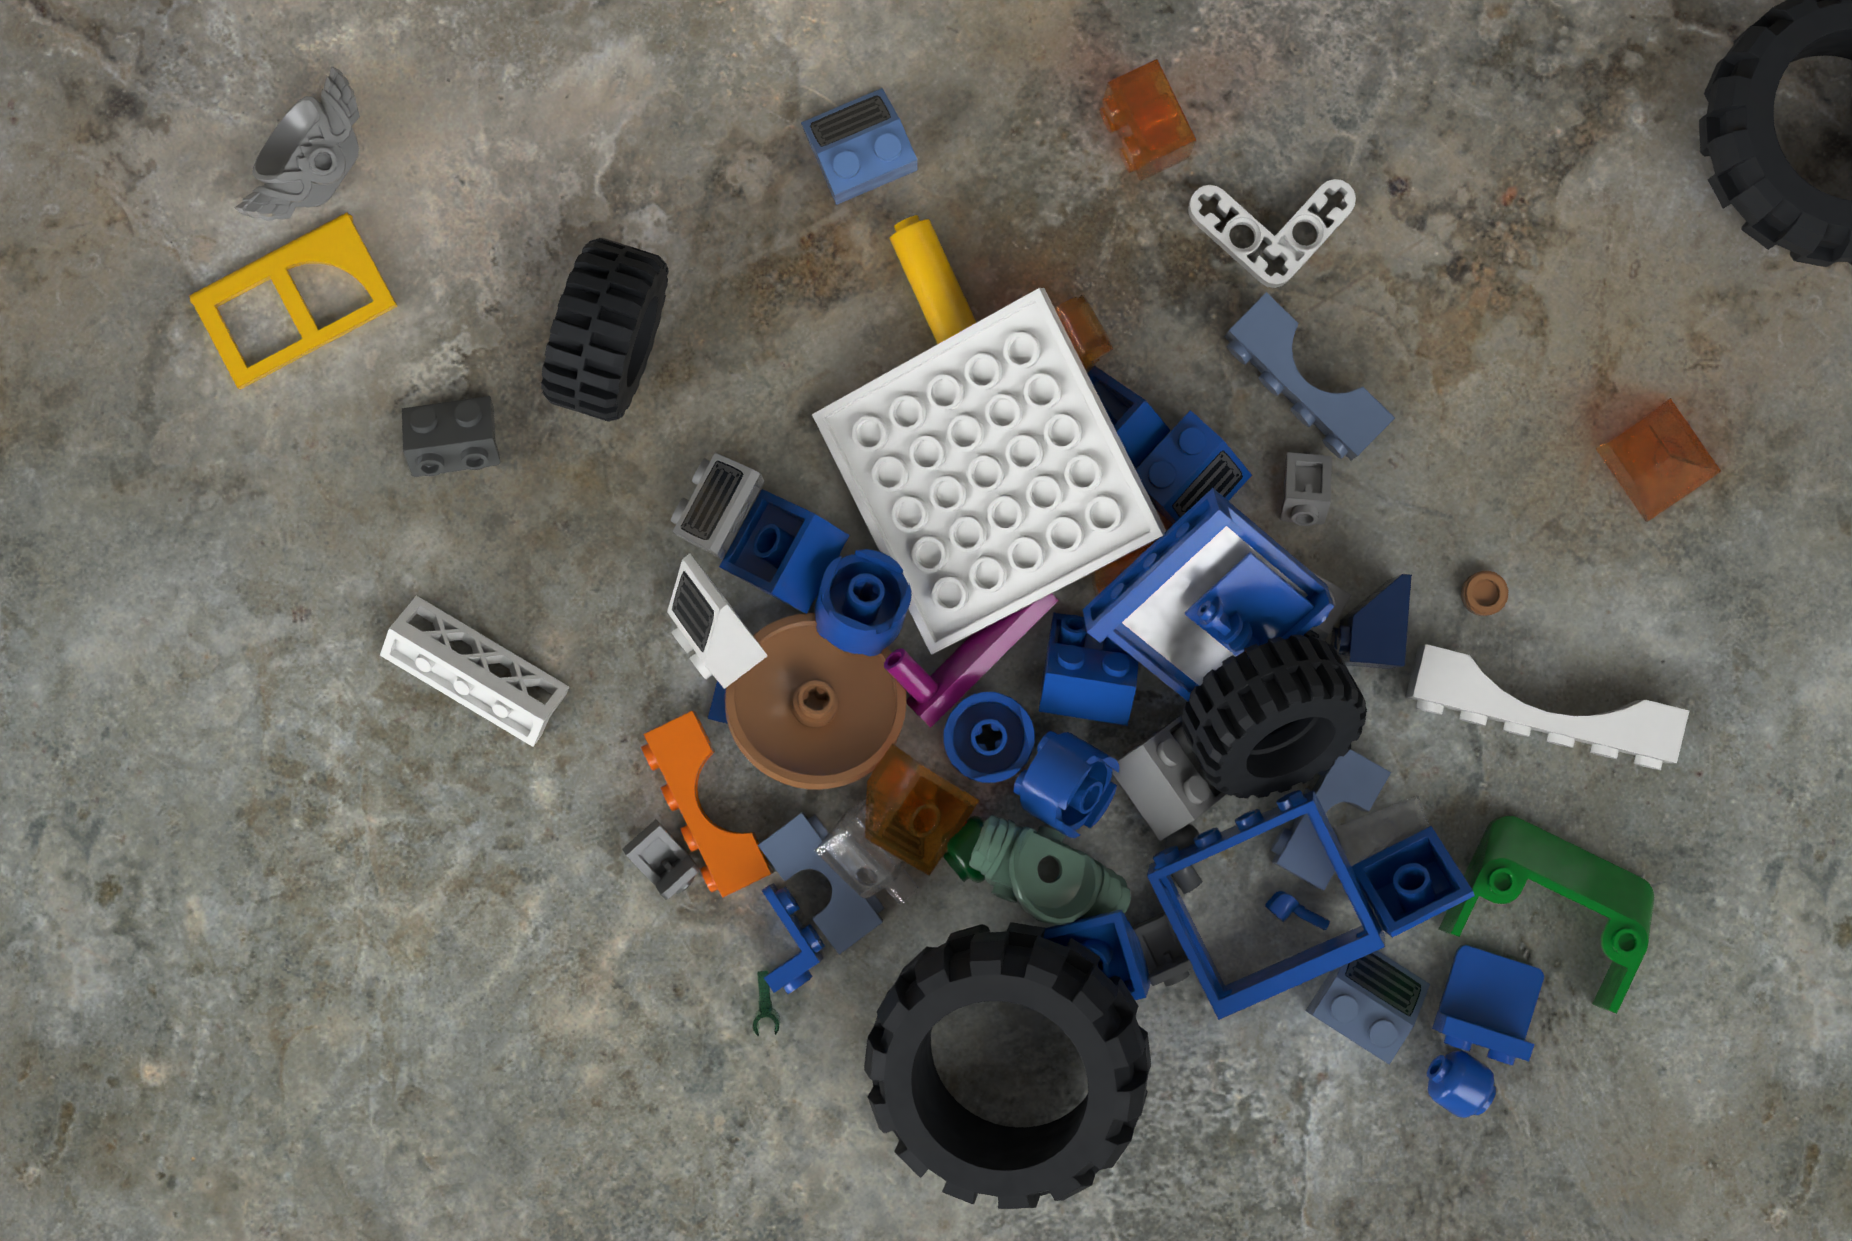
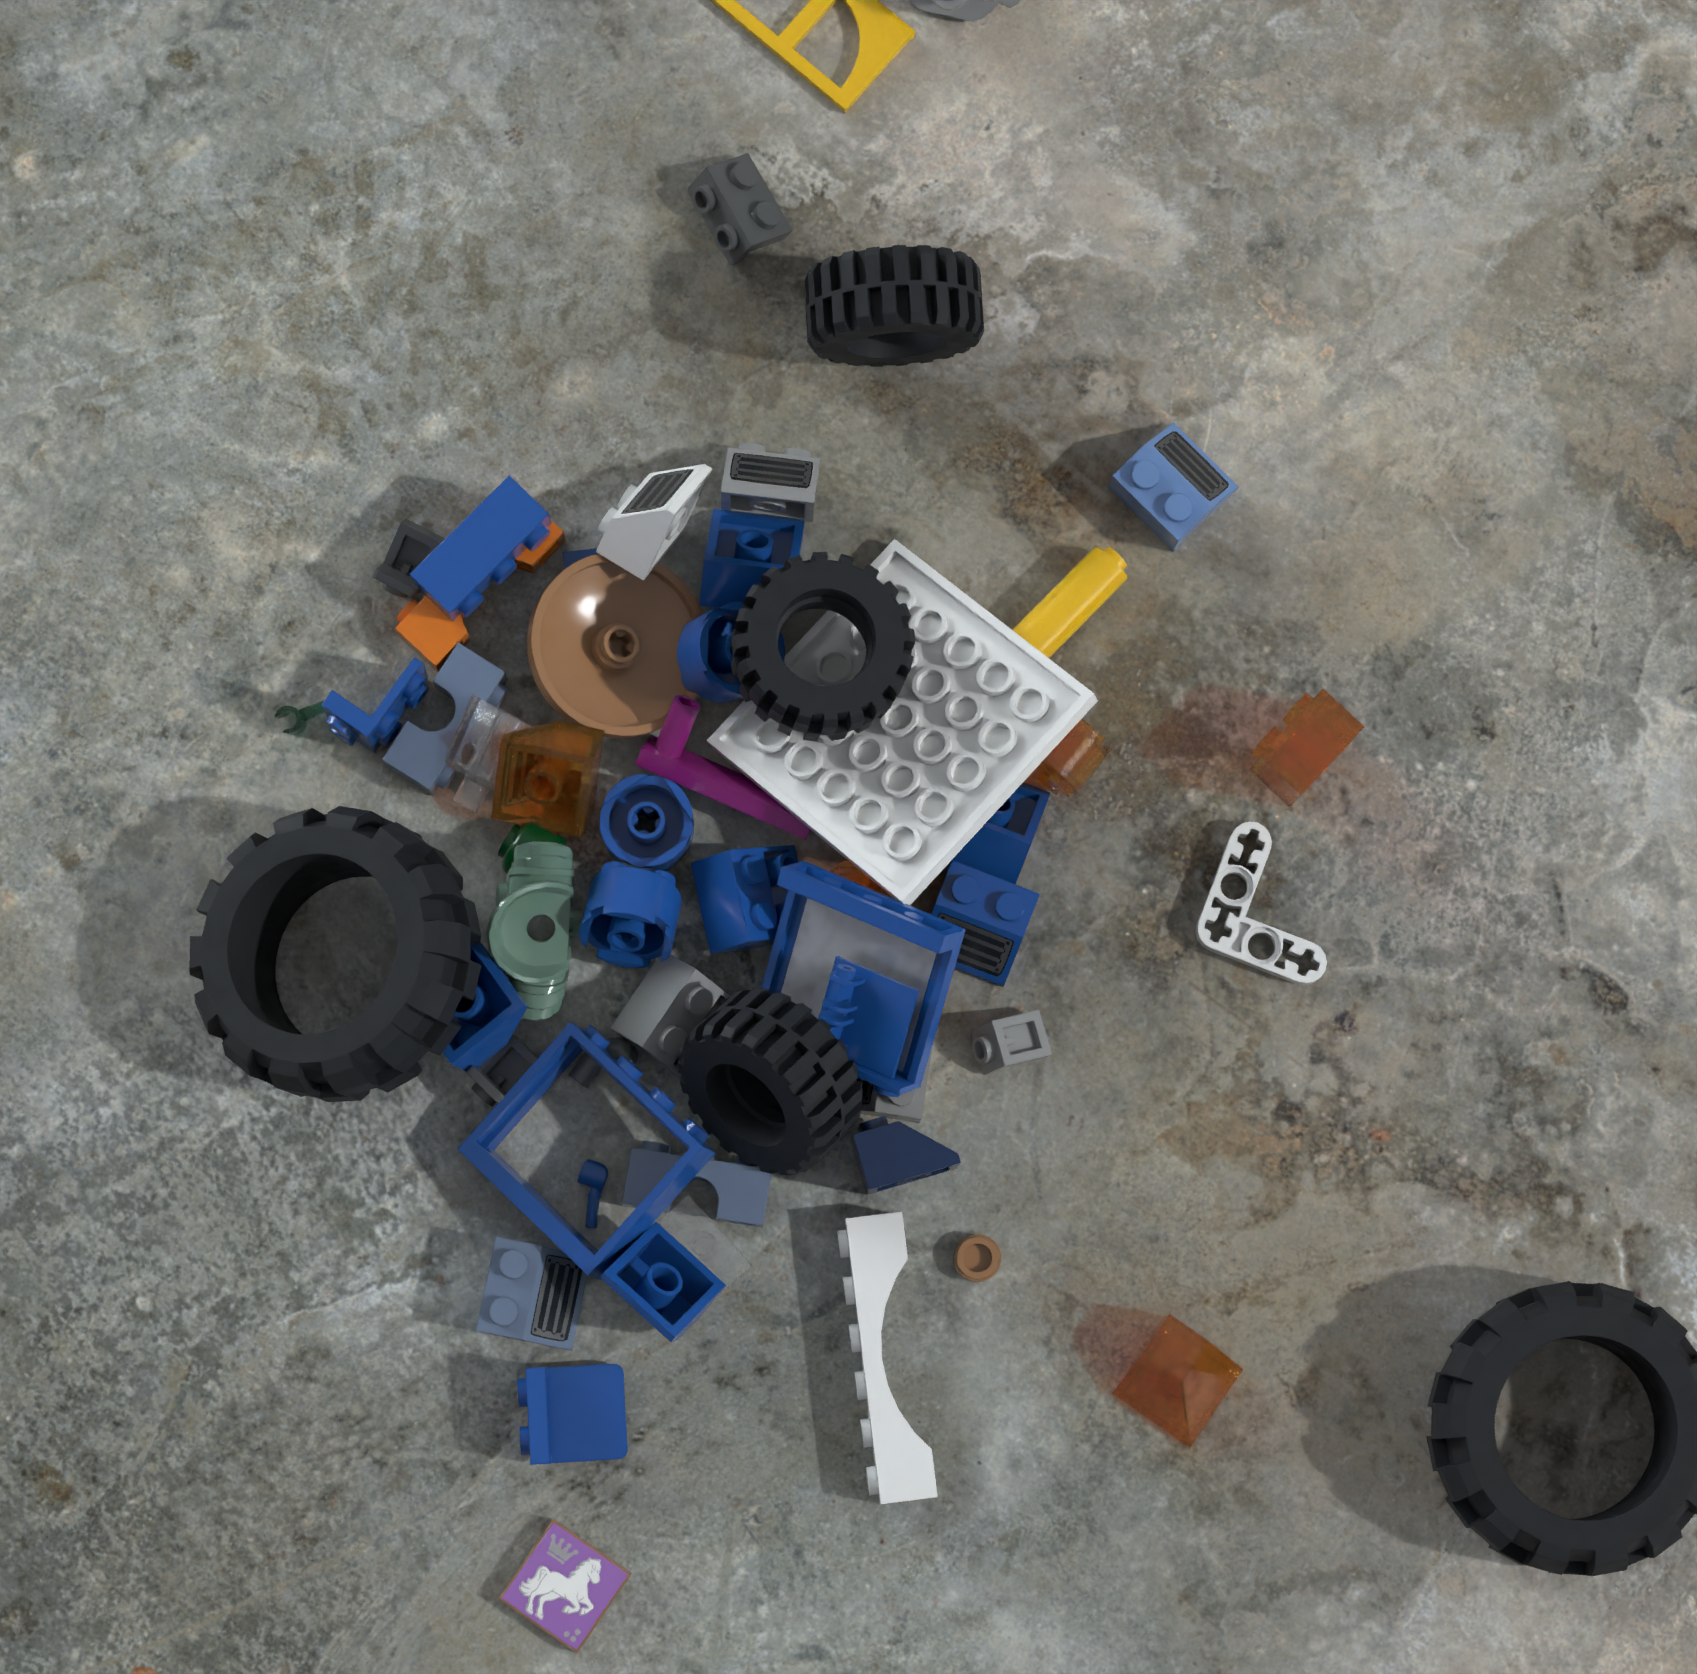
camera: 65 degrees right, 5 degrees down
white fence [380,595,569,747] -> none
sand blue arch [1224,292,1395,461] -> none
blue head [1427,1050,1496,1118] -> none
green windscreen [1439,816,1654,1014] -> none
none -> blue brick [409,475,551,622]
none -> tile [499,1519,632,1653]
none -> black tyre [730,552,915,741]

